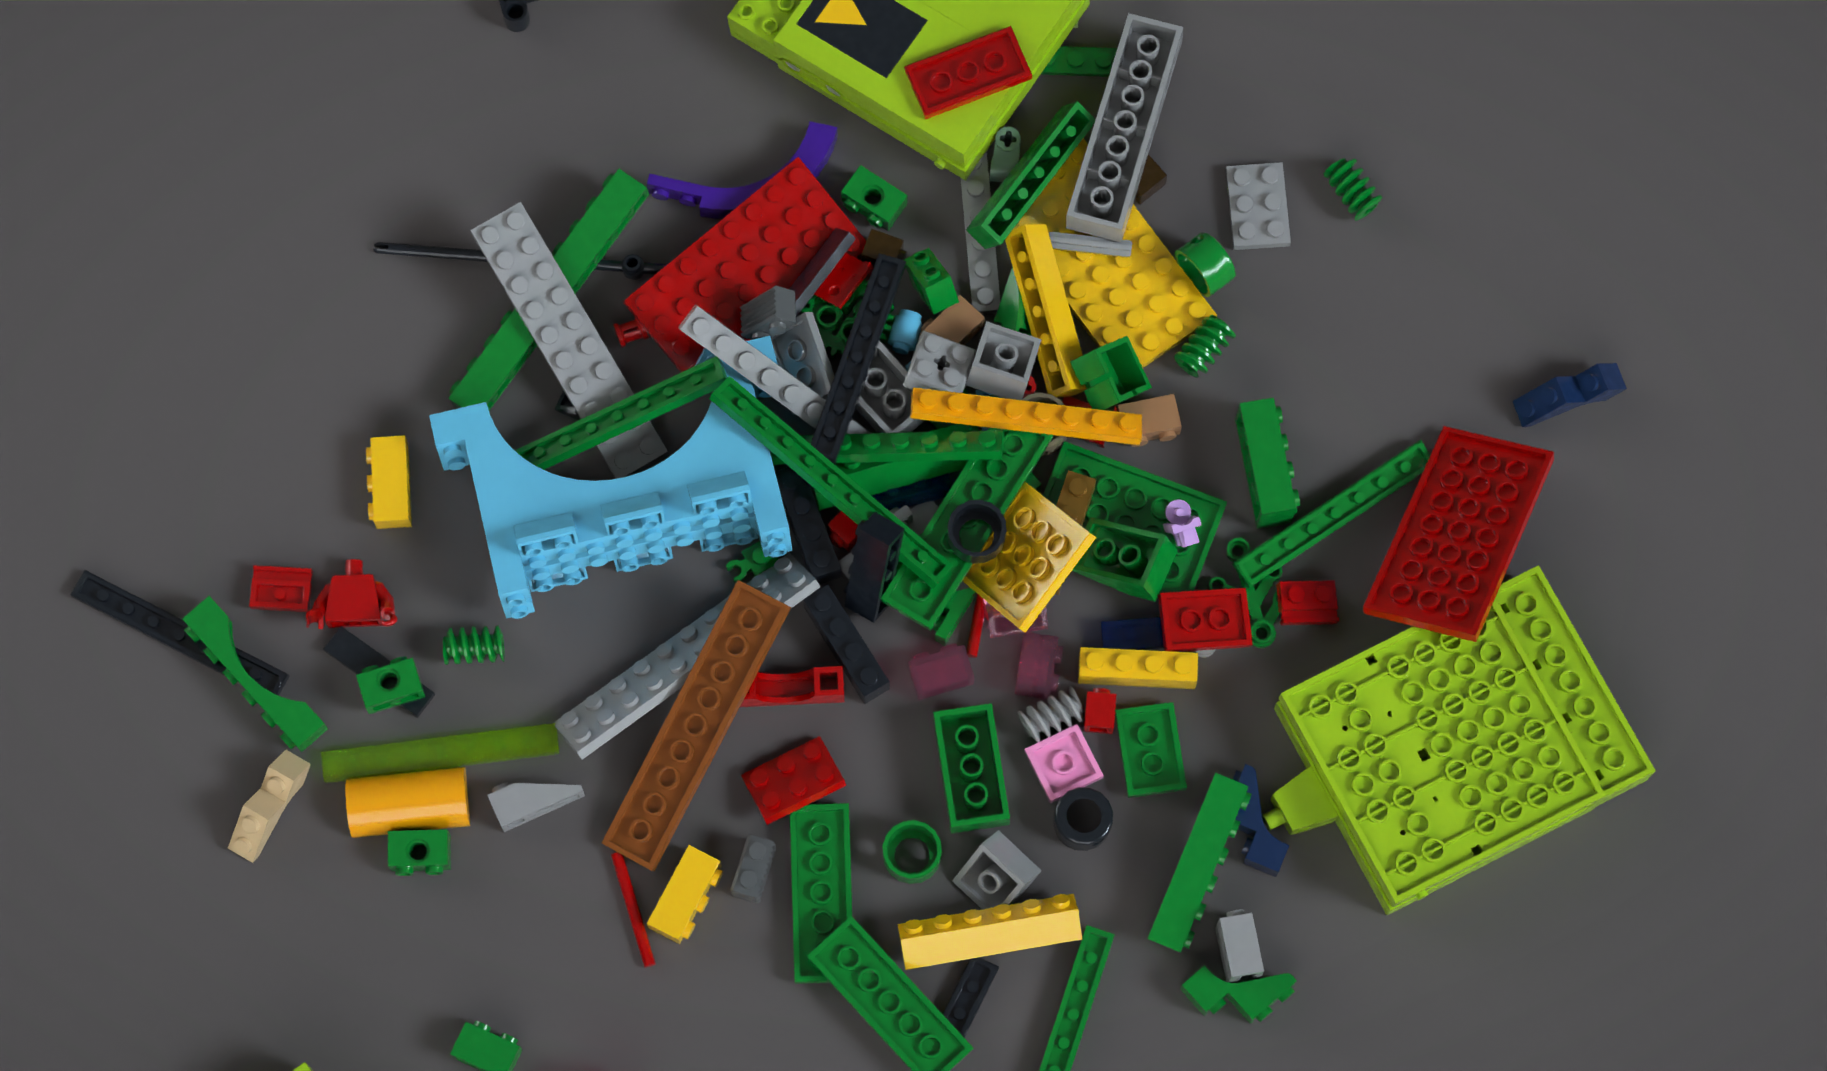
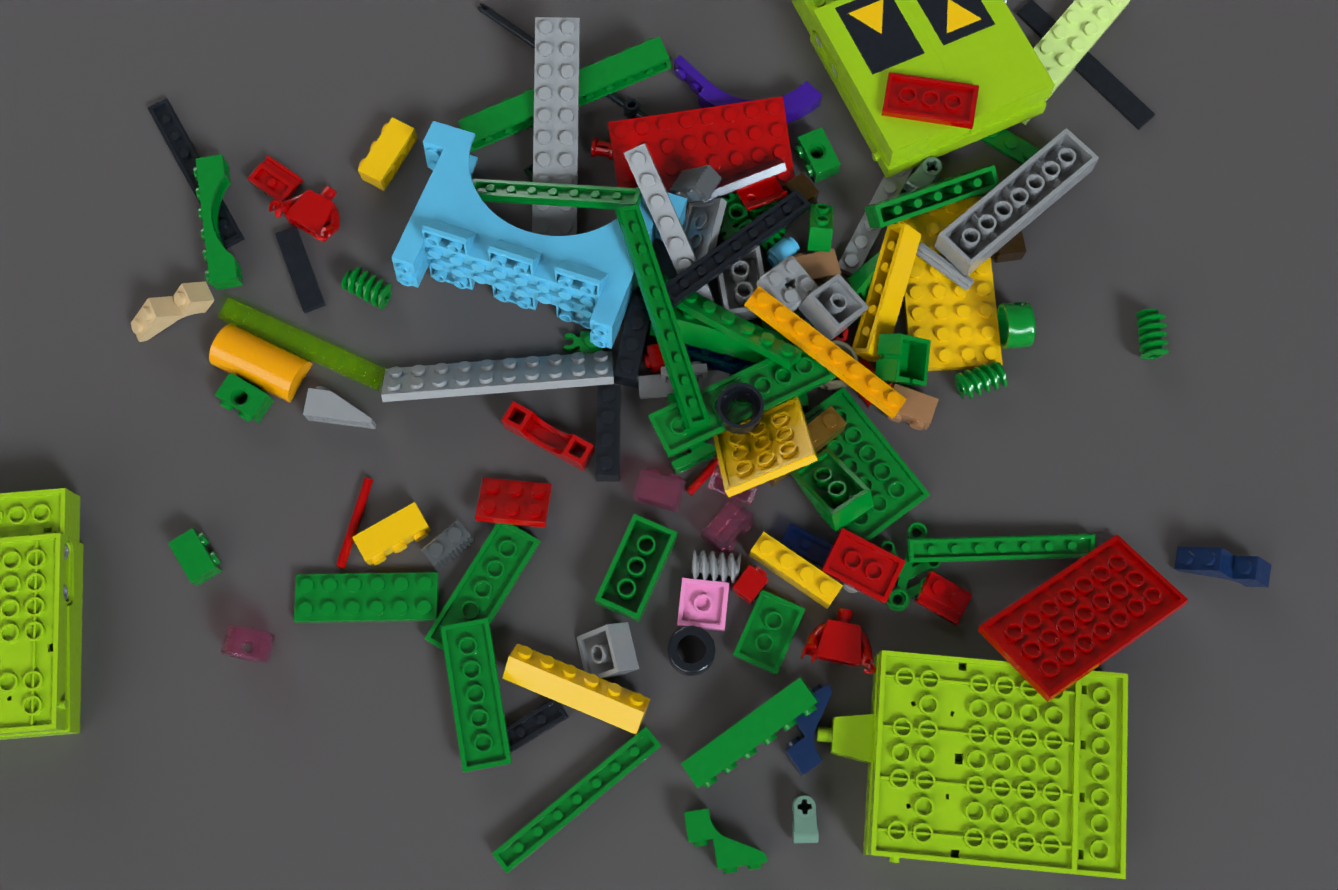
camera: 35 degrees right, 0 degrees up
green brick [356,656,426,714] -> none
dark orange plate [602,580,791,871] -> none
black brick [844,512,905,623] -> none
green piece [882,820,942,884] -> none
lavender hips [1163,499,1201,547] -> none
light grey piece [1215,909,1264,983] -> none
light grey plate [1225,162,1291,250] -> none
green brick [1235,397,1300,529] -> none
none -> green plate [294,572,439,623]
none -> sand green piece [792,795,819,844]
none -> red torso [800,608,877,675]

